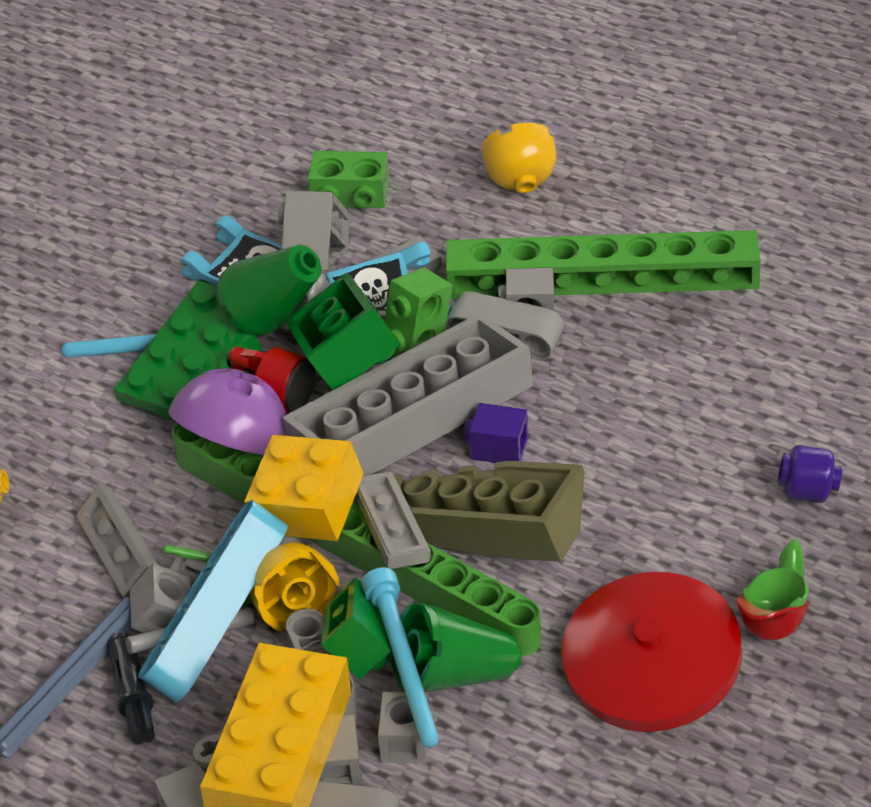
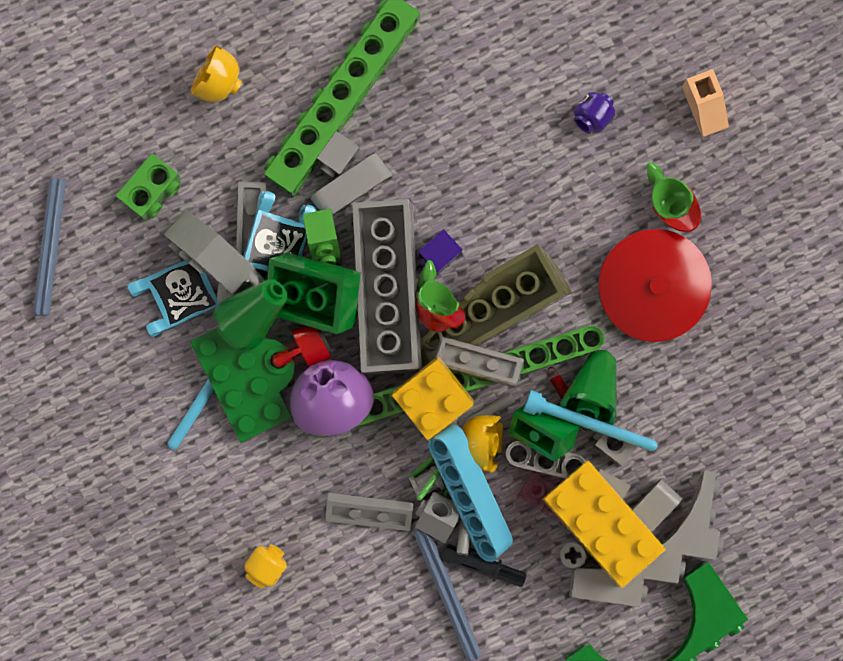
camera: 60 degrees left, 40 degrees up
none -> sand blue axle [33,178,66,316]
none -> bright green hair [415,260,465,332]

